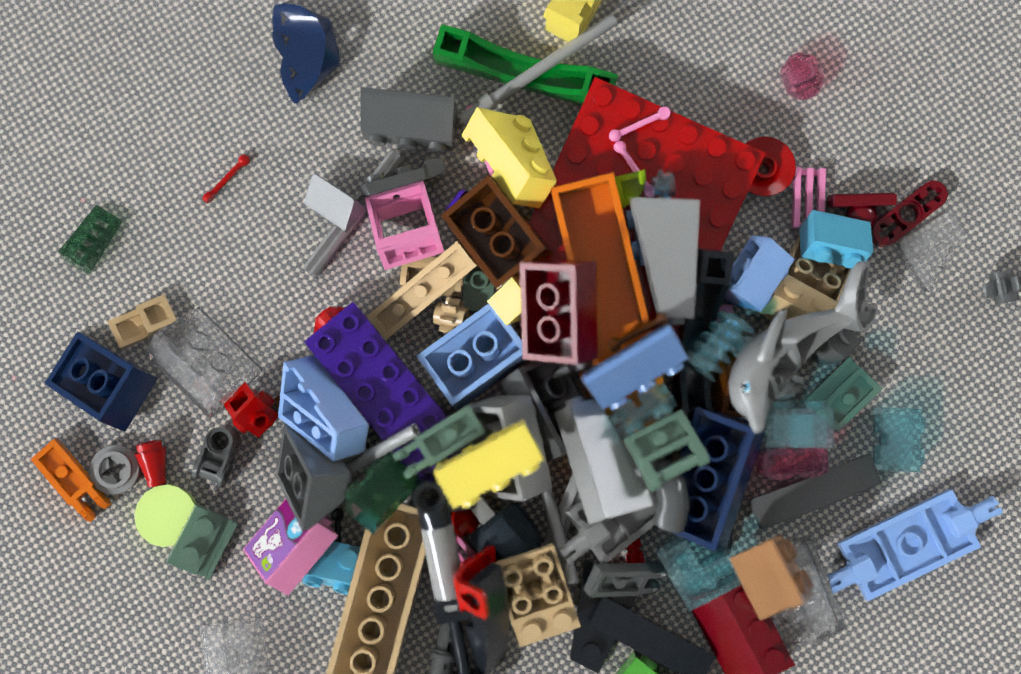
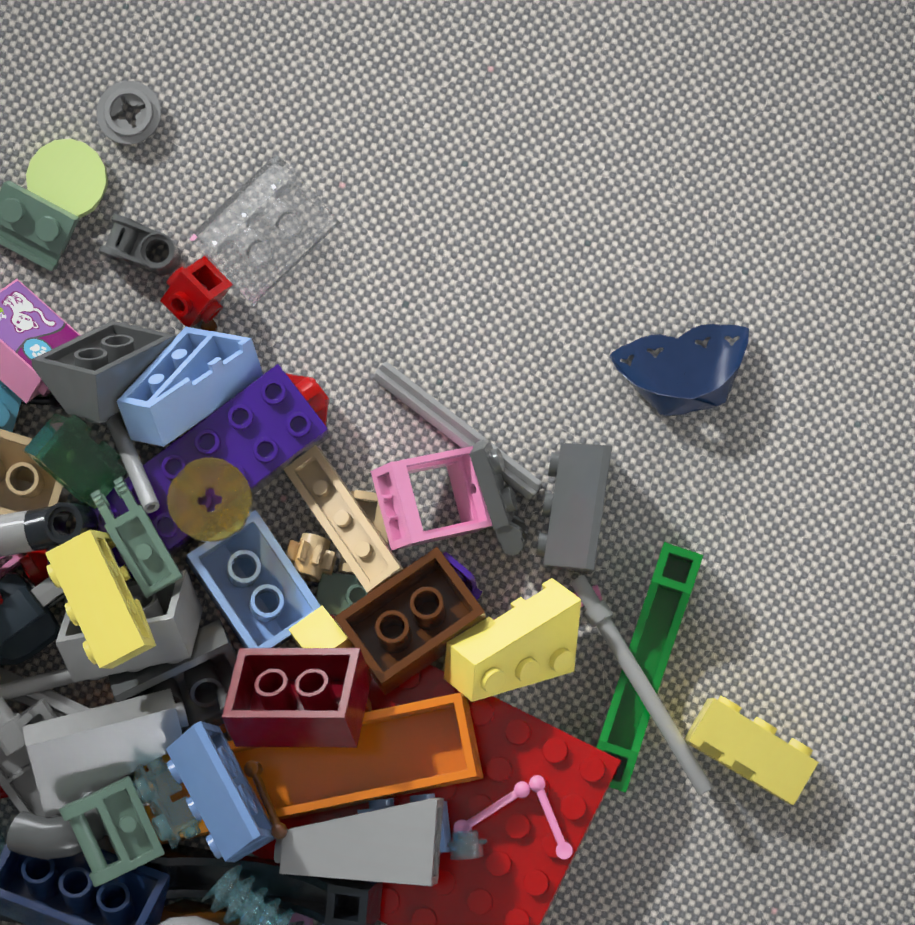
camera: 90 degrees right, 0 degrees up
orange hinge [31,438,111,522] -> none
dark blue slope [44,331,158,432] -> none
clear green slope [58,205,122,274] -> none
tan slope [107,294,177,351] -> none
red cone [134,440,167,487] -> none
red hinge [202,154,250,204] -> none
slope [304,173,365,233] -> none
lime tile [615,169,646,208] -> none
none -> clear yellow plate [167,457,253,542]

